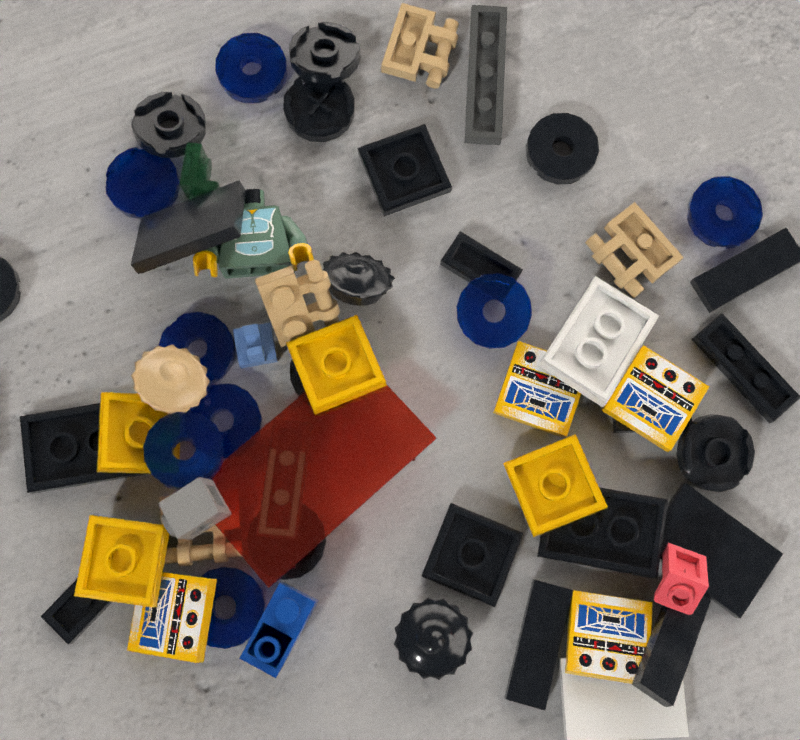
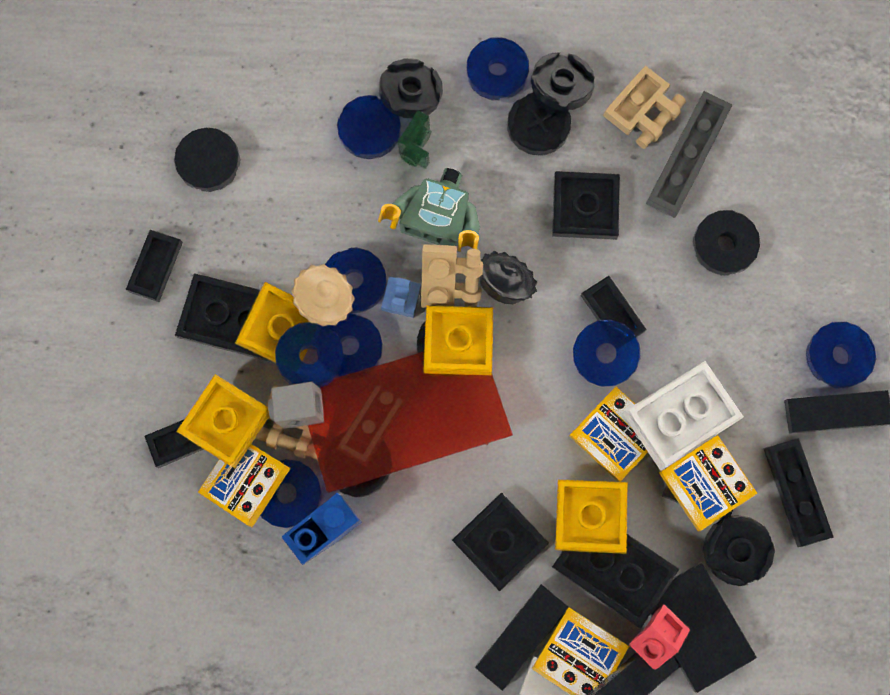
camera: 30 degrees right, 0 degrees up
black tile [131,180,246,274] -> none
black piece [394,598,473,680] -> none
tan plate [585,202,684,299] -> none

